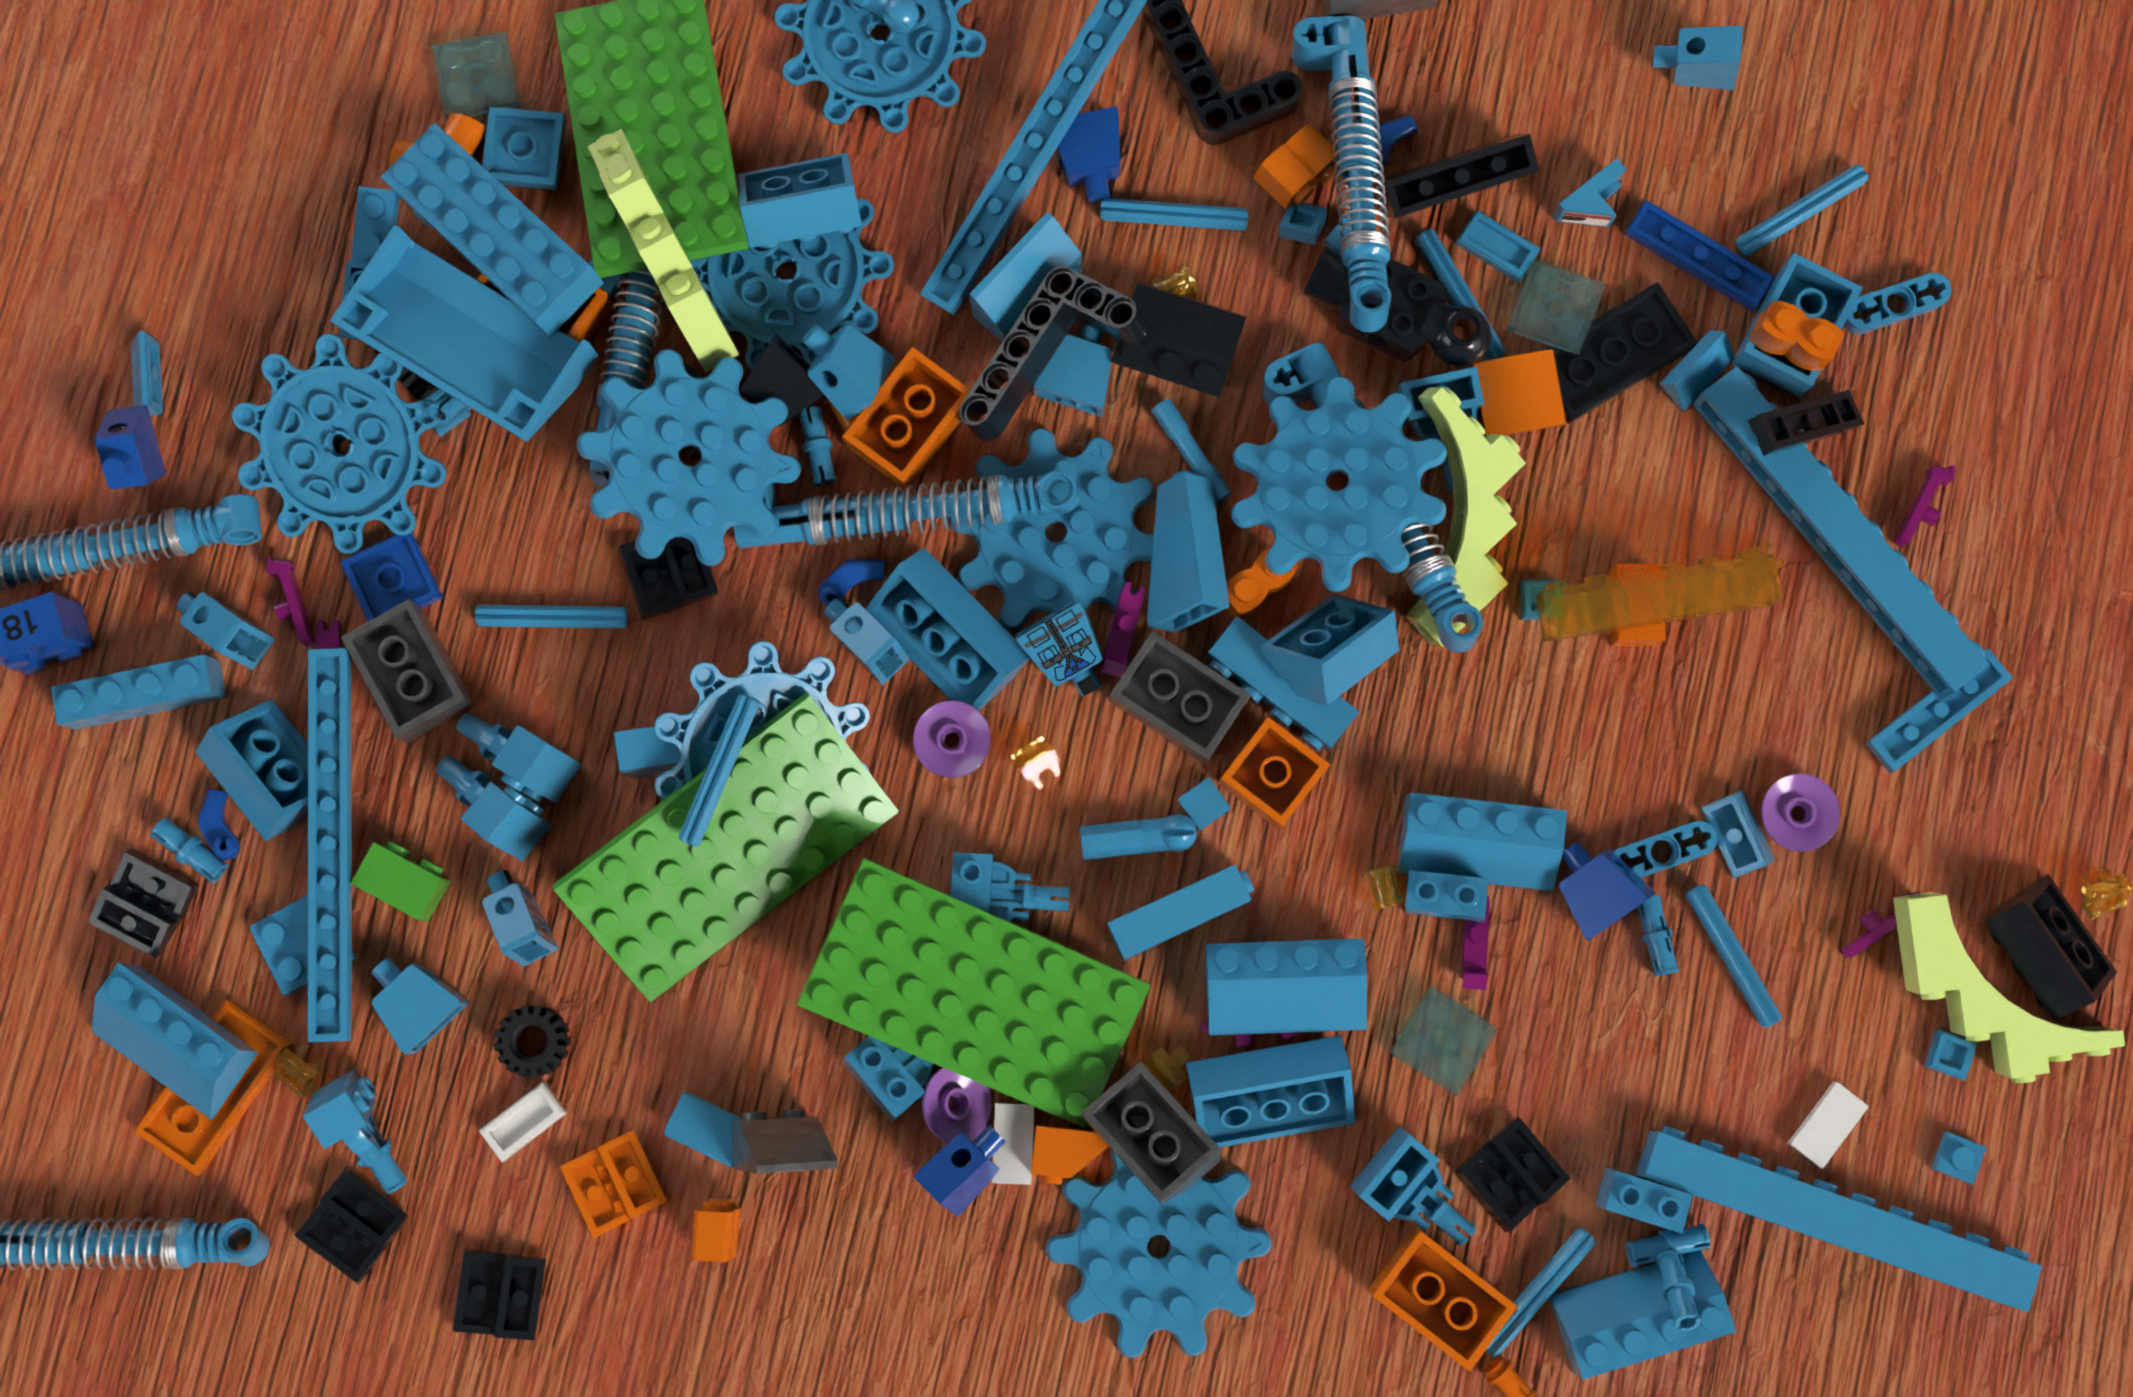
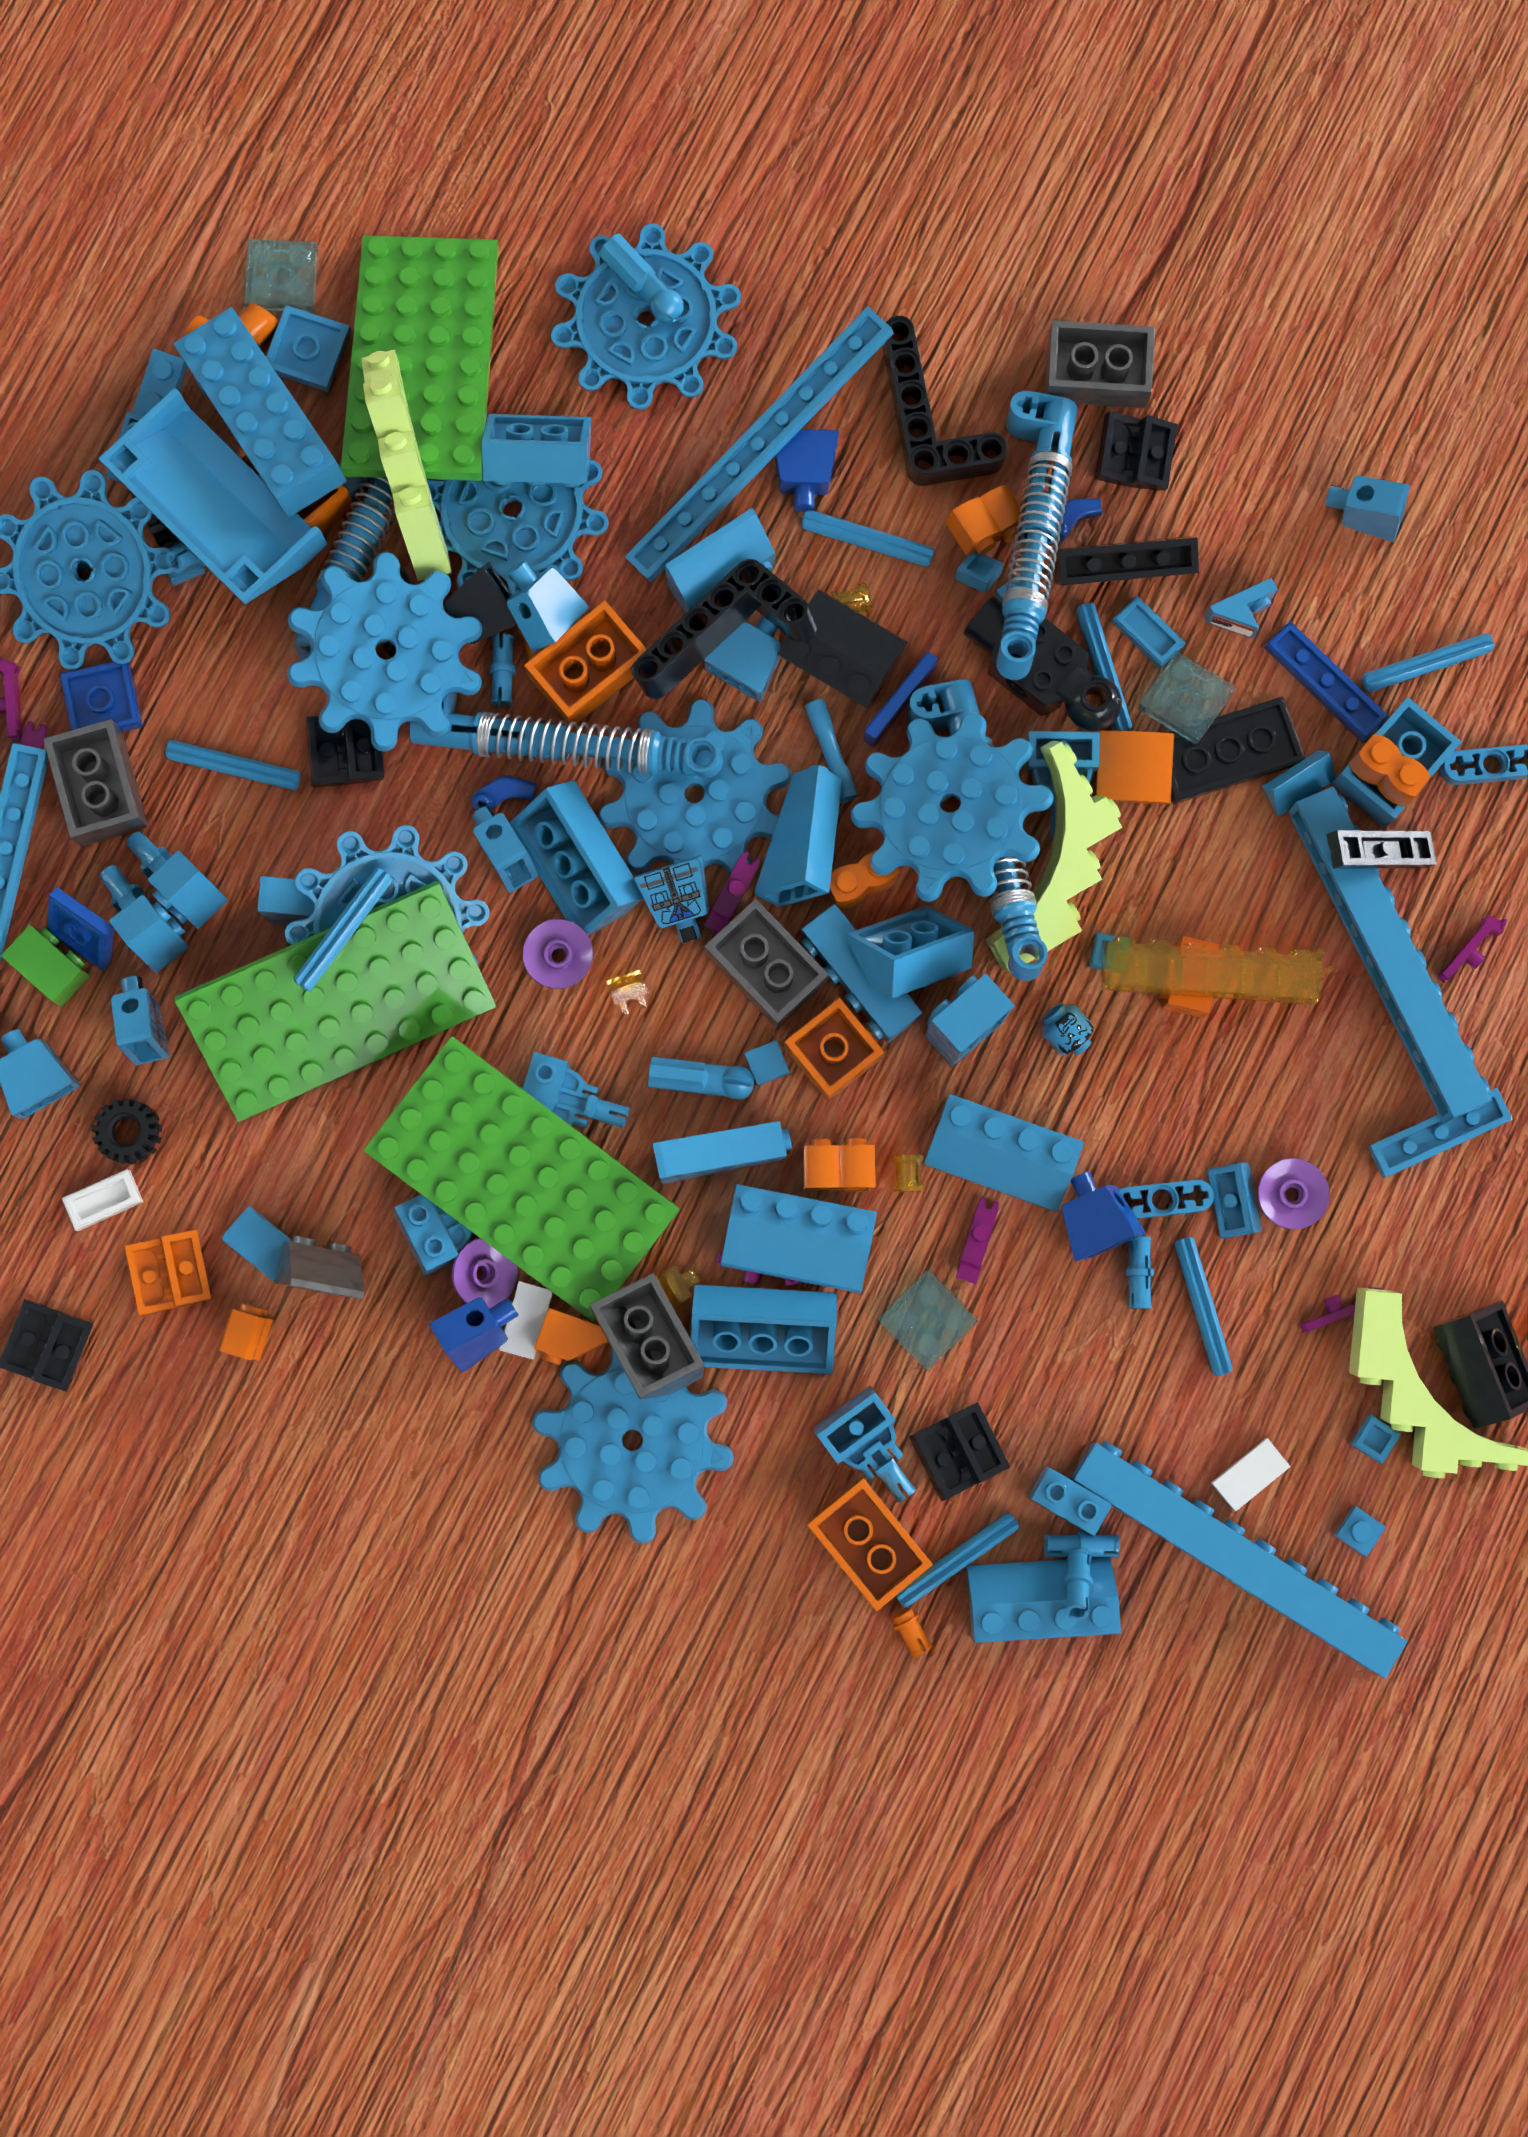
camera: 10 degrees right, 0 degrees up
dark azure brick [1405,870,1489,922] -> none
none -> blue tile [48,887,114,971]
none -> orange brick [802,1138,876,1191]
none -> blue tile [863,652,938,747]
none -> dark azure brick [924,973,1015,1067]
none -> dark azure head [1041,1003,1094,1055]
none -> black slope [1095,411,1178,491]

